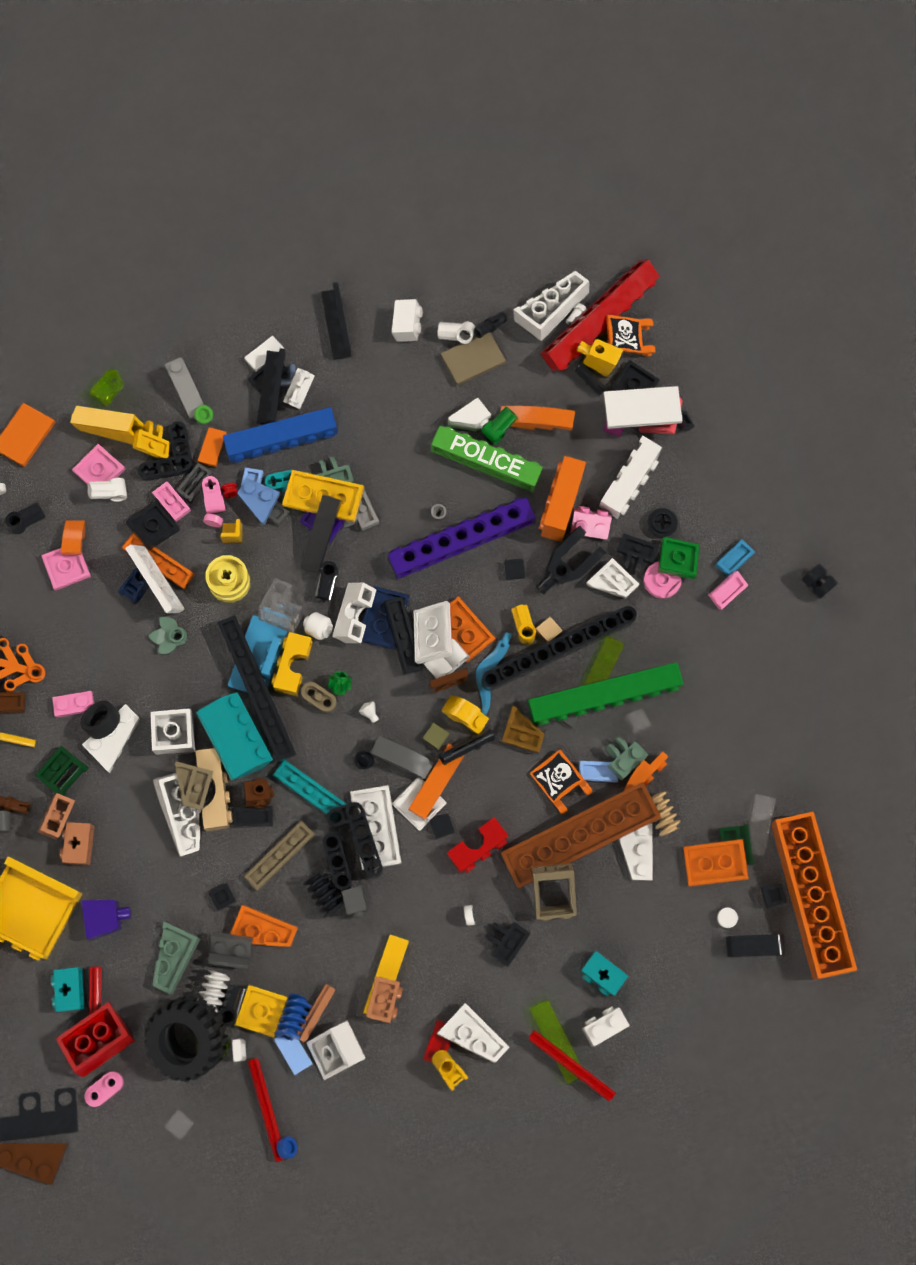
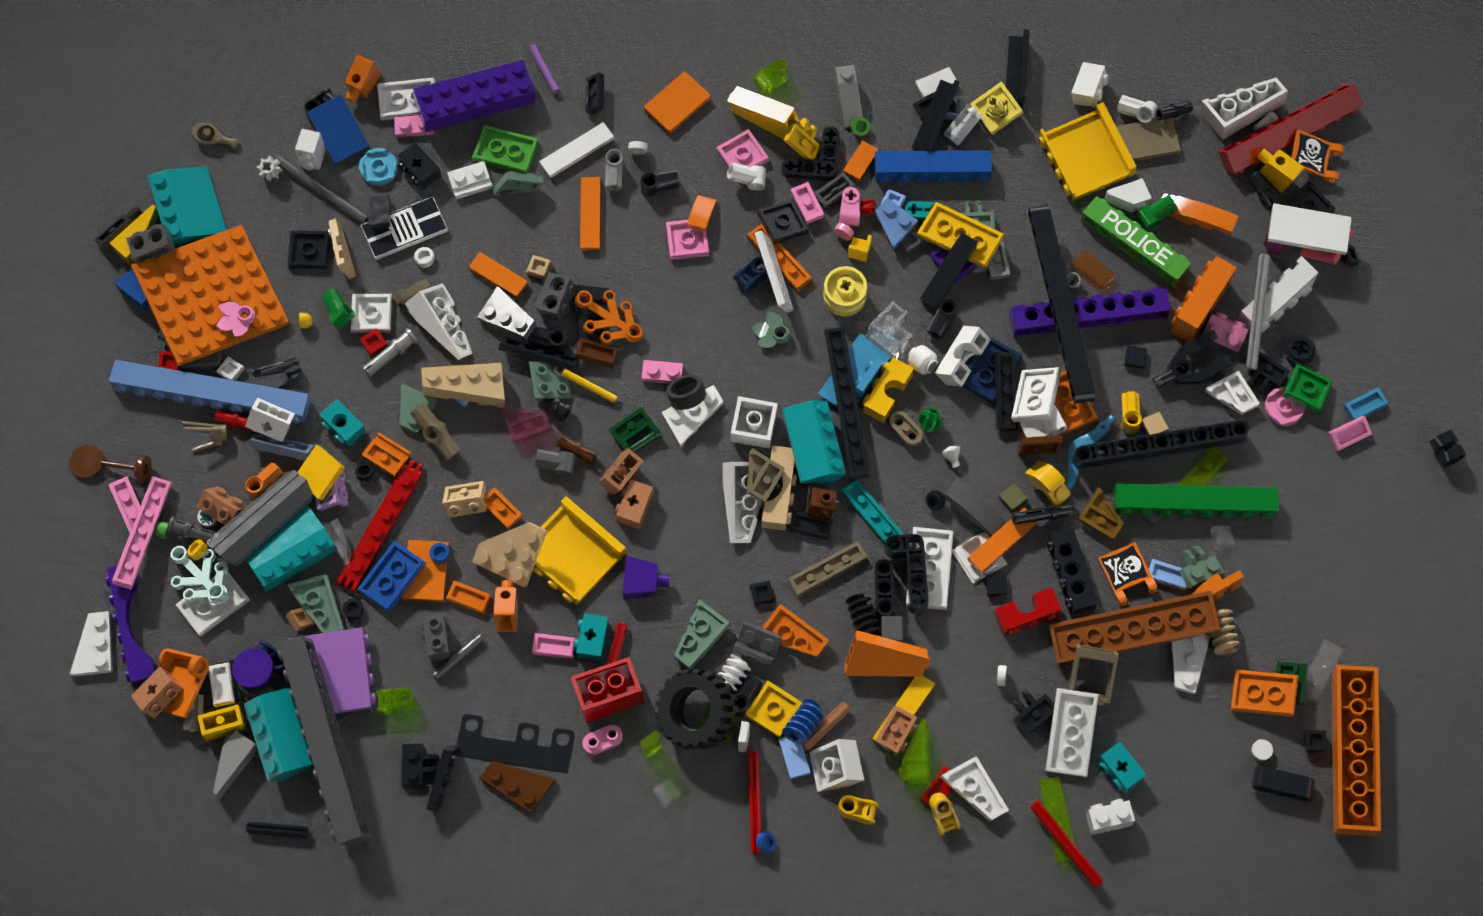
camera: 20 degrees right, 5 degrees down
none -> bright pink tile [532,633,575,660]
none -> clear neon green tile [639,730,662,758]
none -> yellow piece [838,795,880,825]
none -> orange slope [844,630,930,676]
none -> clear neon green slope [899,719,931,787]
none -> light yellow plate [970,81,1024,135]
none -> black beam [1028,205,1095,404]
none -> yellow panel [1038,102,1137,202]
none -> white tile [1045,688,1099,777]
none -> black brick [1046,528,1098,615]
none -> clear orange tile [1072,250,1115,290]
none -> light grey axle [1246,254,1270,370]

